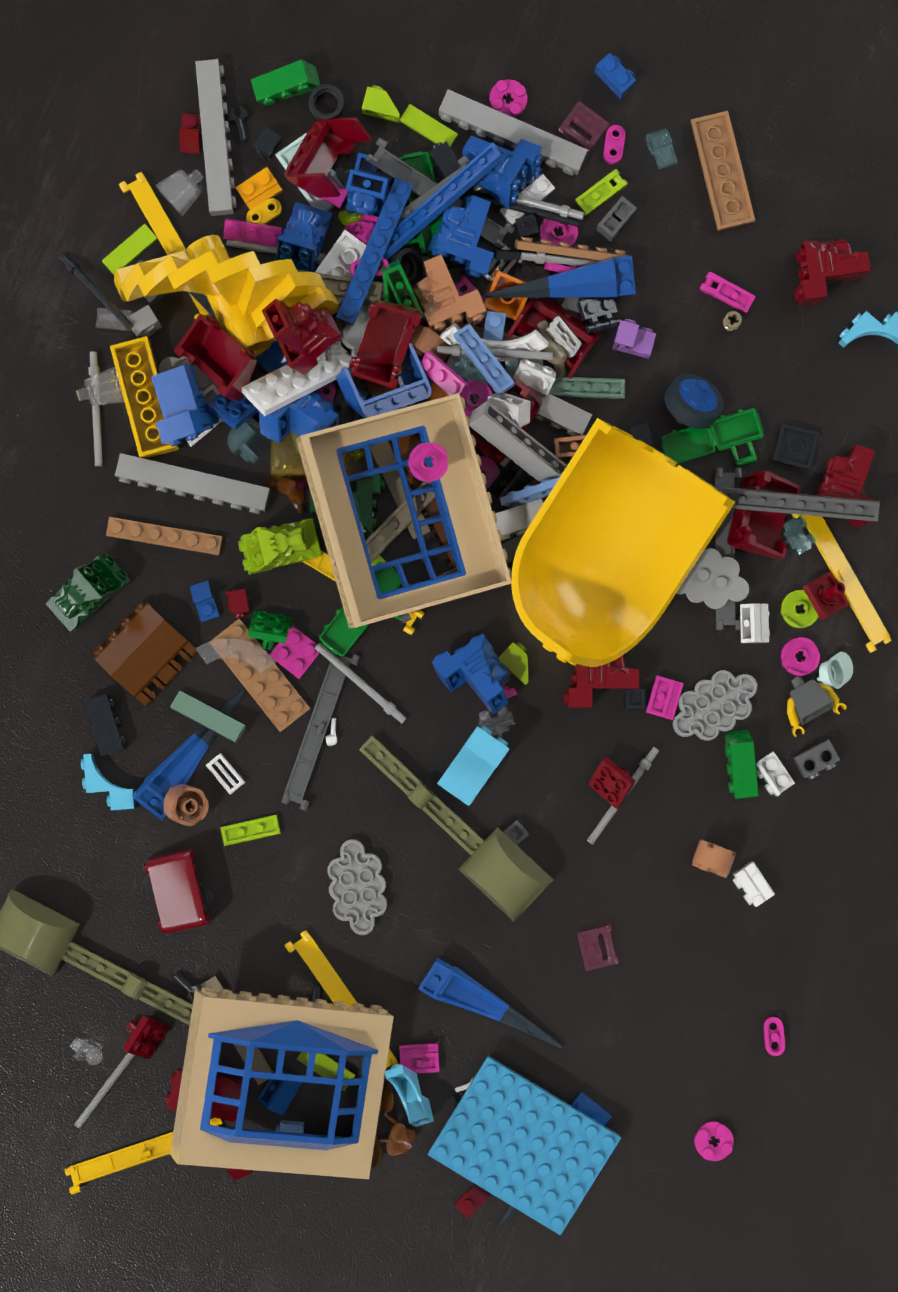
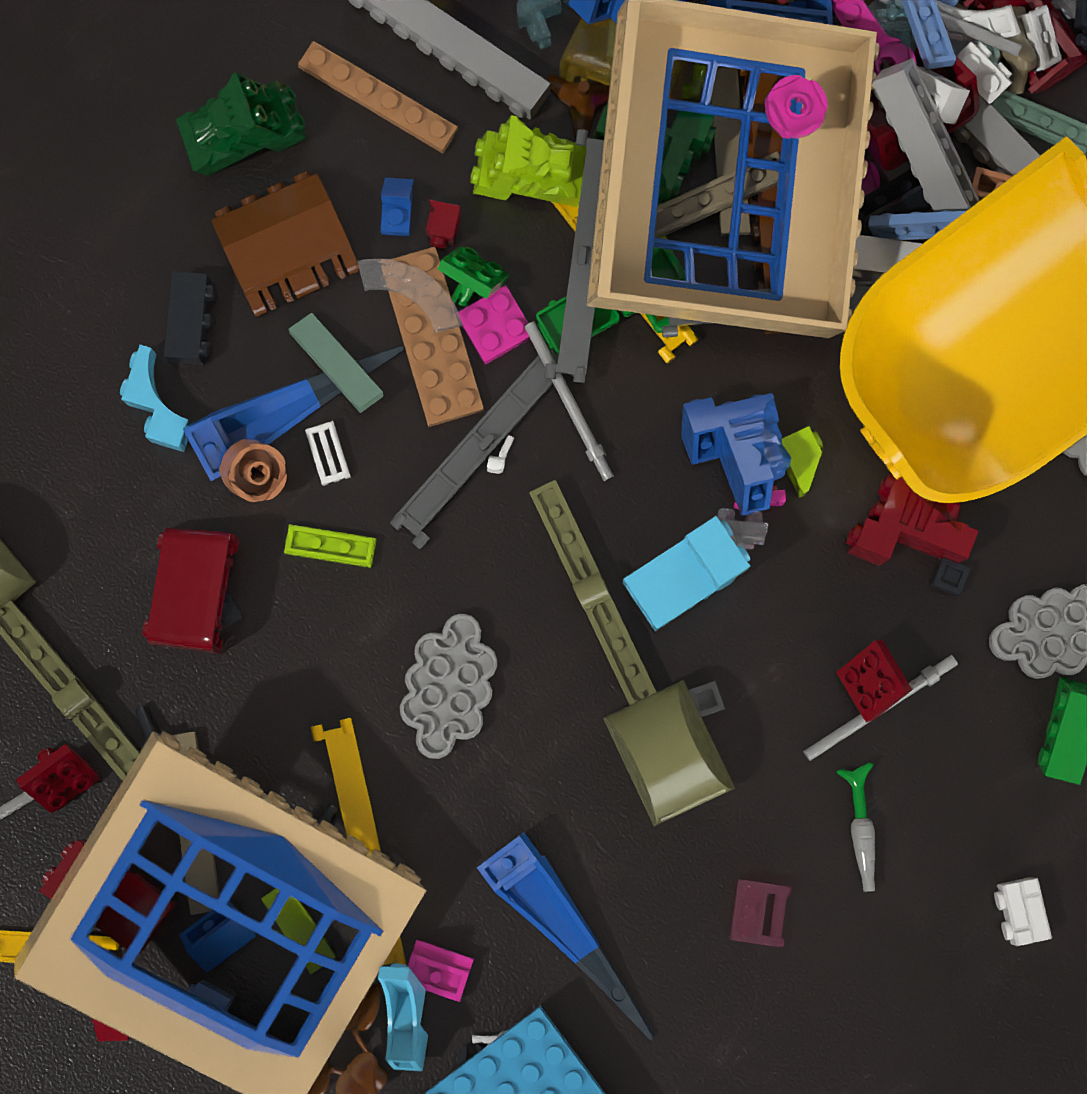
camera: 20 degrees right, 5 degrees down
dark pink plate [646,675,683,720] -> none
nougat brick [692,839,736,878] -> none
none -> dark grey piece [544,129,604,383]
none -> light grey piece [836,762,875,892]

